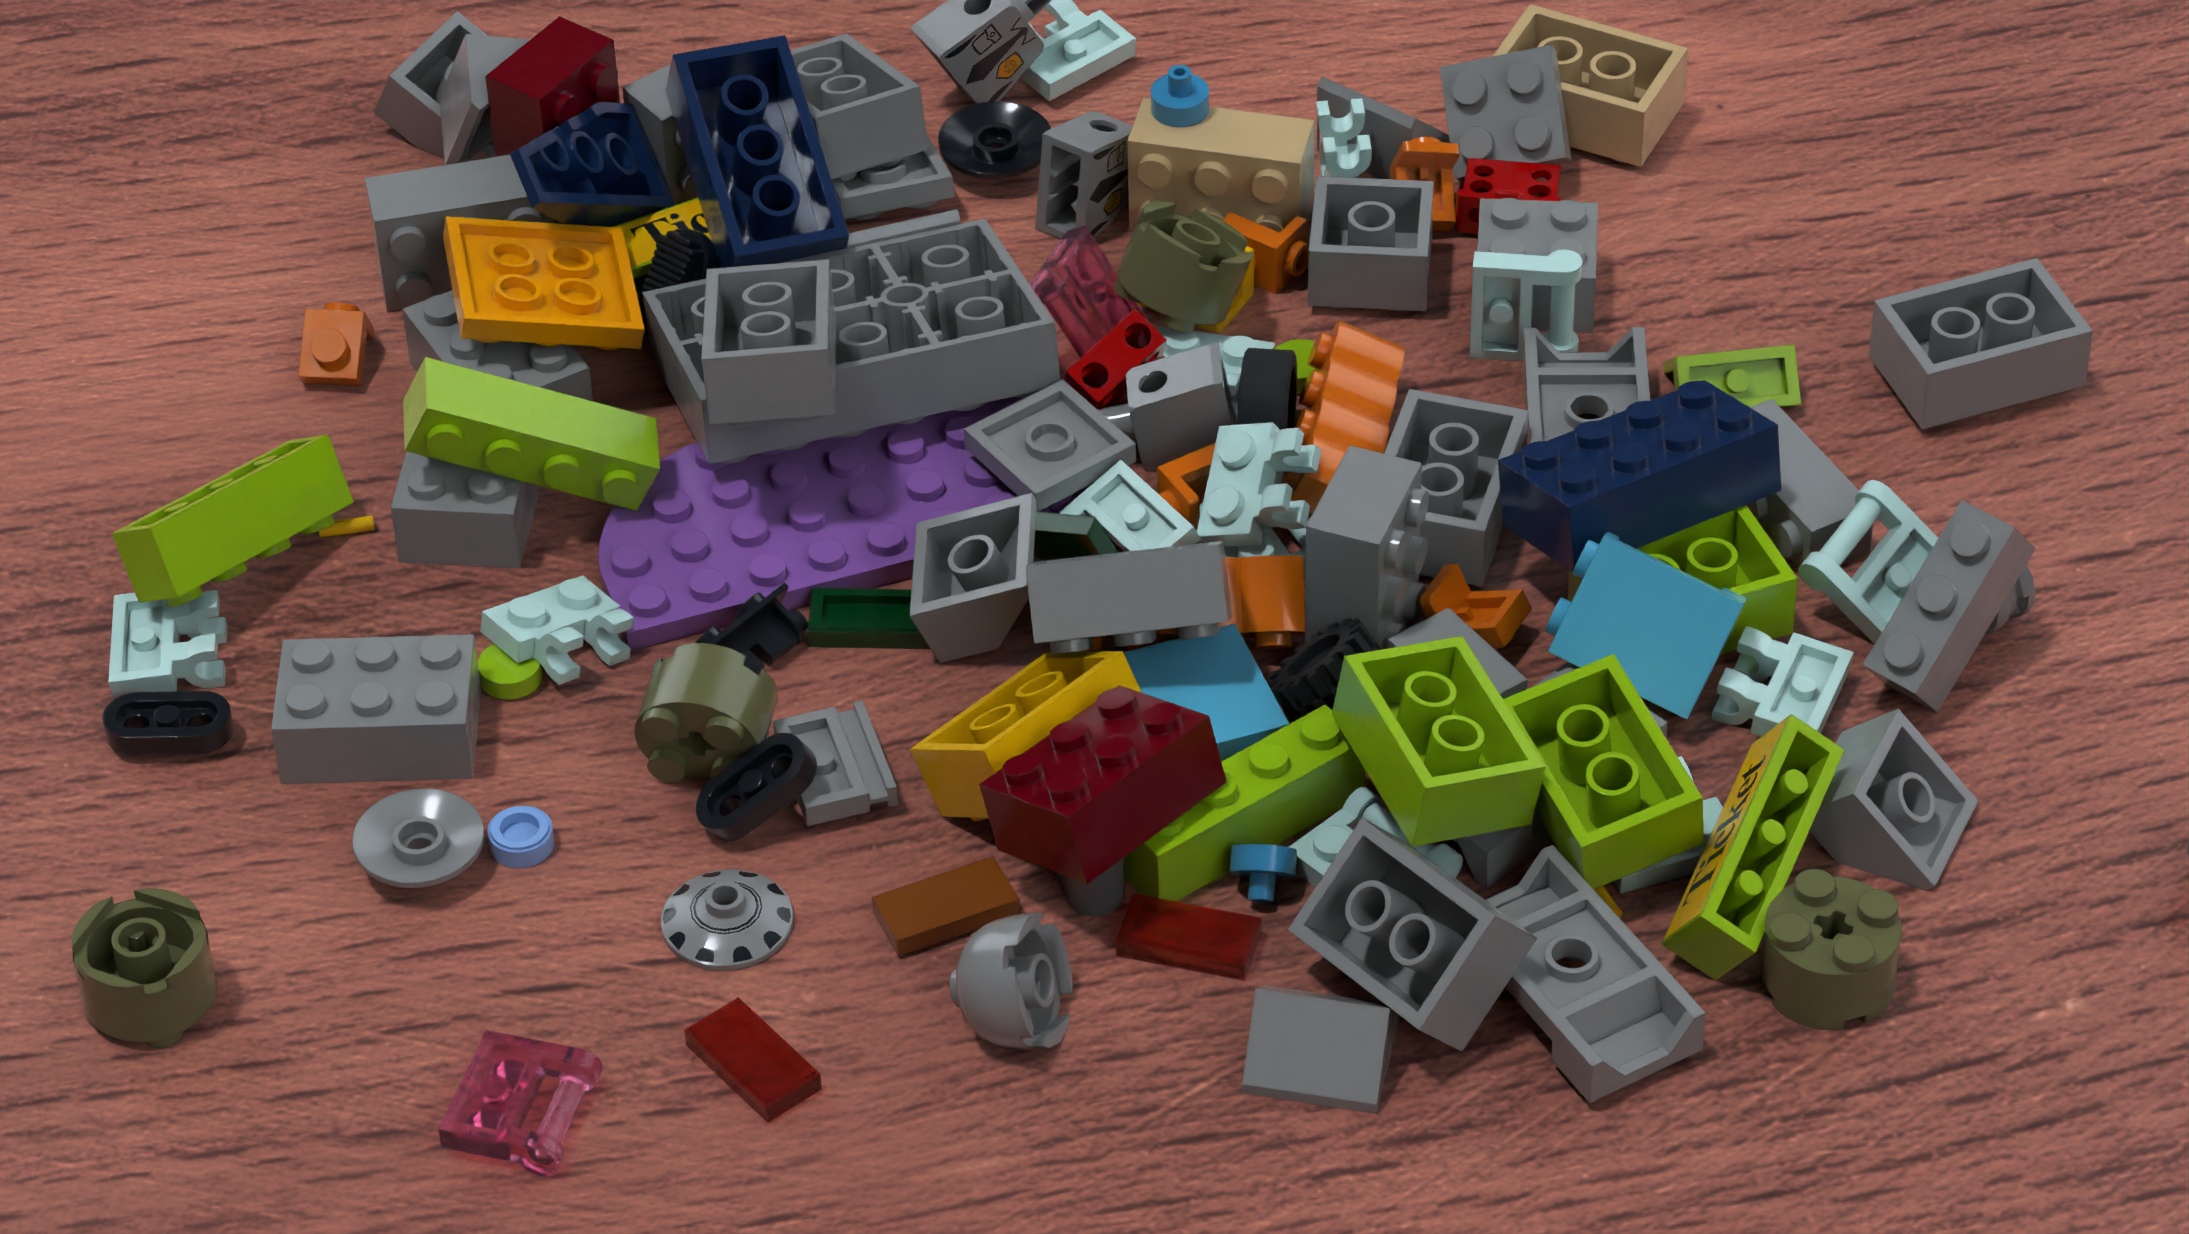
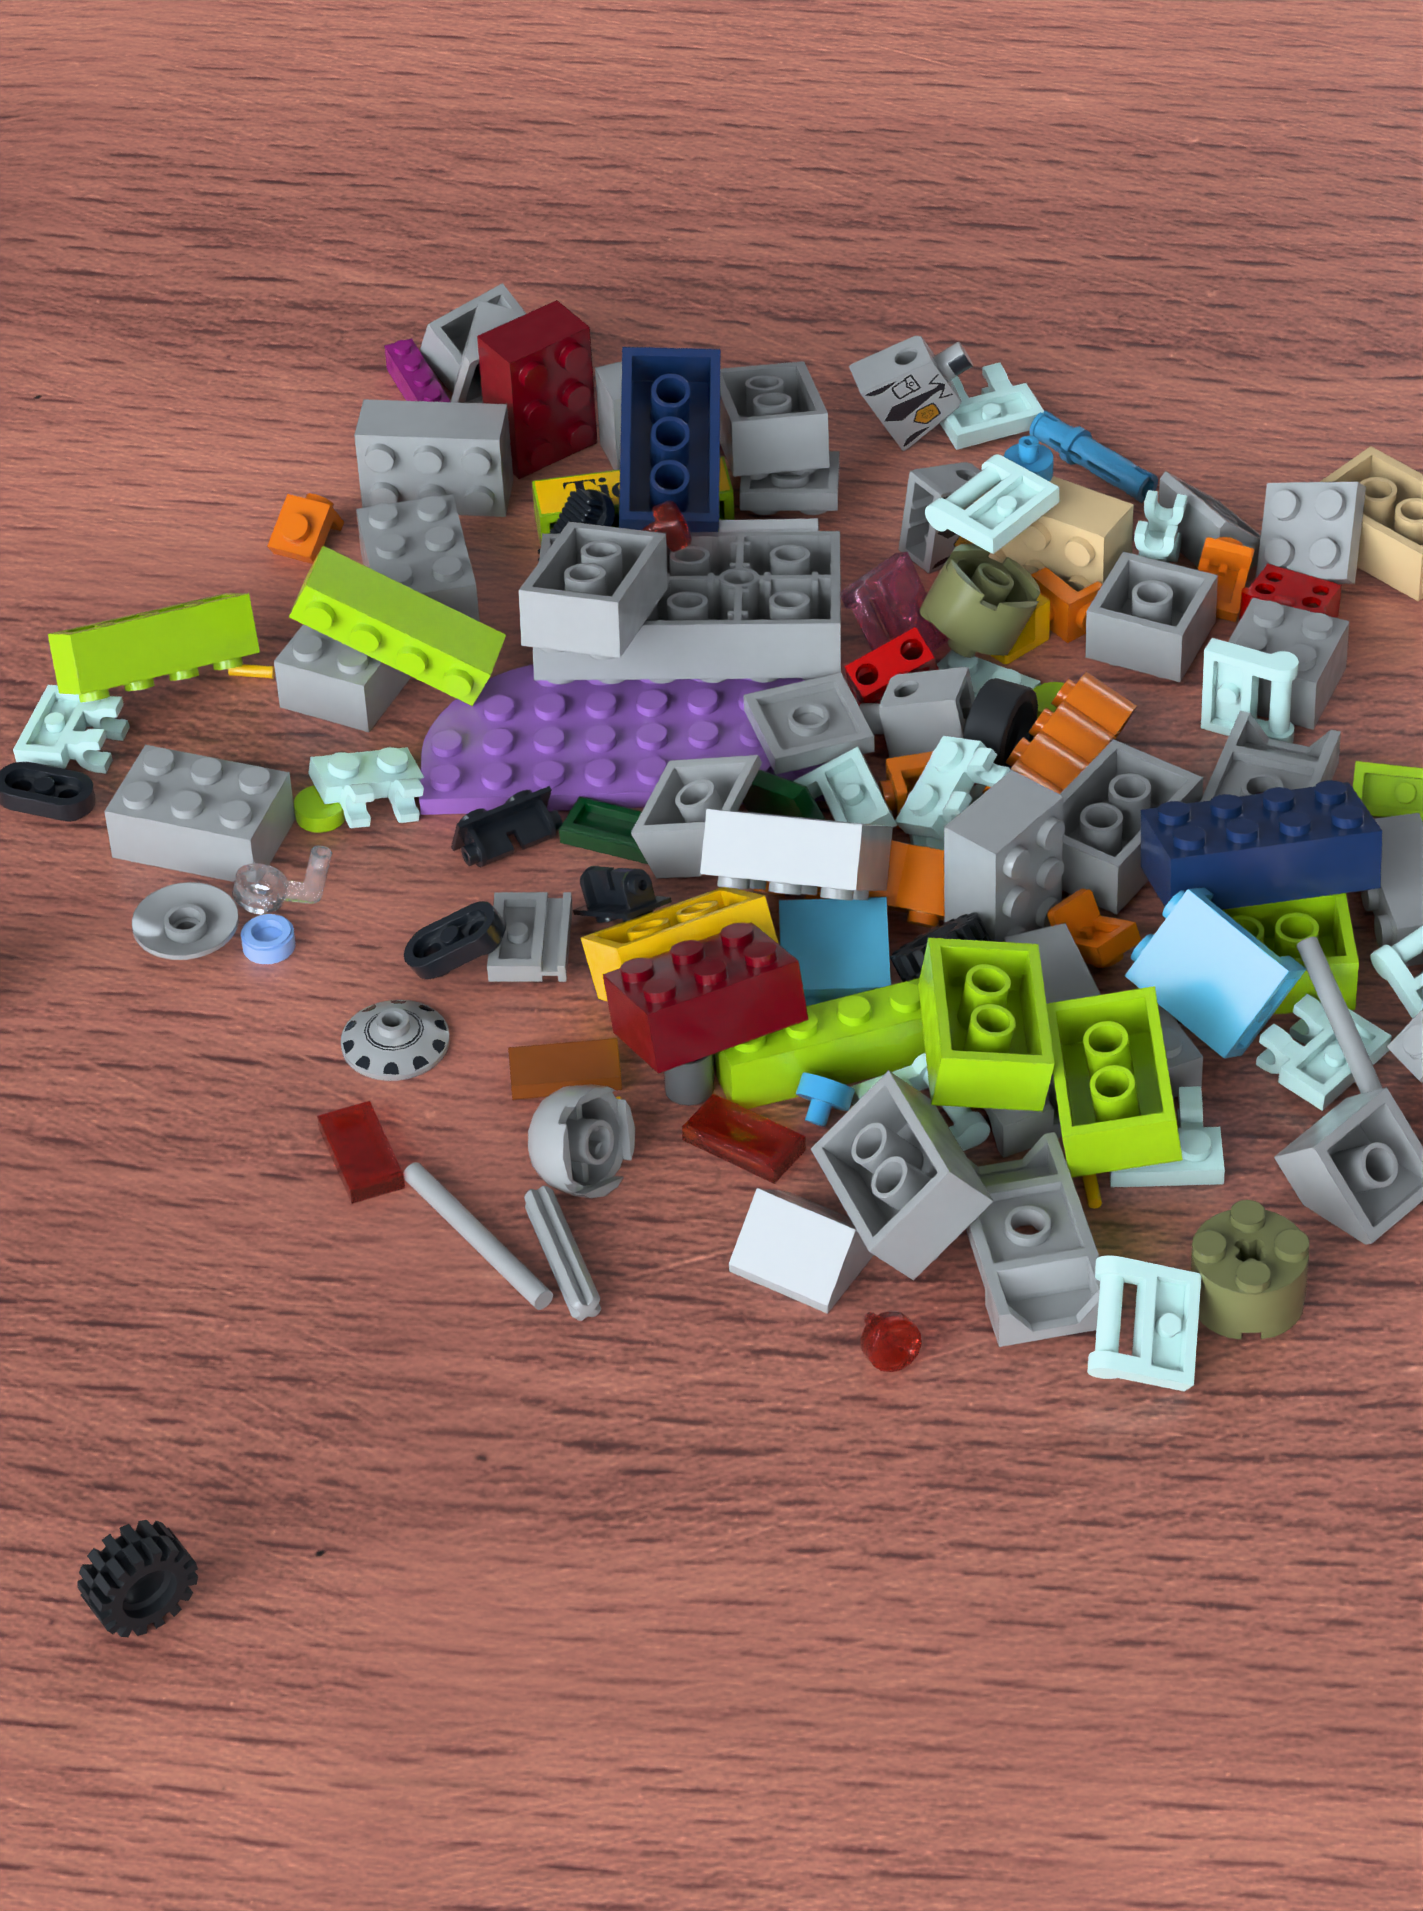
camera: 20 degrees right, 0 degrees up
clear pink plate [439,1030,603,1177] -> none
light orange plate [443,216,645,350] -> none
dark blue wedge [510,102,675,227] -> none
olive brick [634,643,778,782] -> none
black dish [938,102,1051,179] -> none
lime brick [1662,714,1845,981] -> none
none -> clear plate [232,845,332,914]
none -> magenta piece [384,338,451,402]
none -> light grey bar [403,1162,553,1310]
none -> light grey axle [524,1186,601,1321]
none -> black hinge [573,866,672,923]
none -> clear red tile [642,500,692,553]
none -> clear red tile [860,1311,922,1372]
none -> light aqua plate [925,454,1059,554]
none -> dark azure pin [1029,410,1158,503]
none -> light aqua plate [1087,1256,1201,1391]
none -> light grey bar [1297,937,1383,1094]

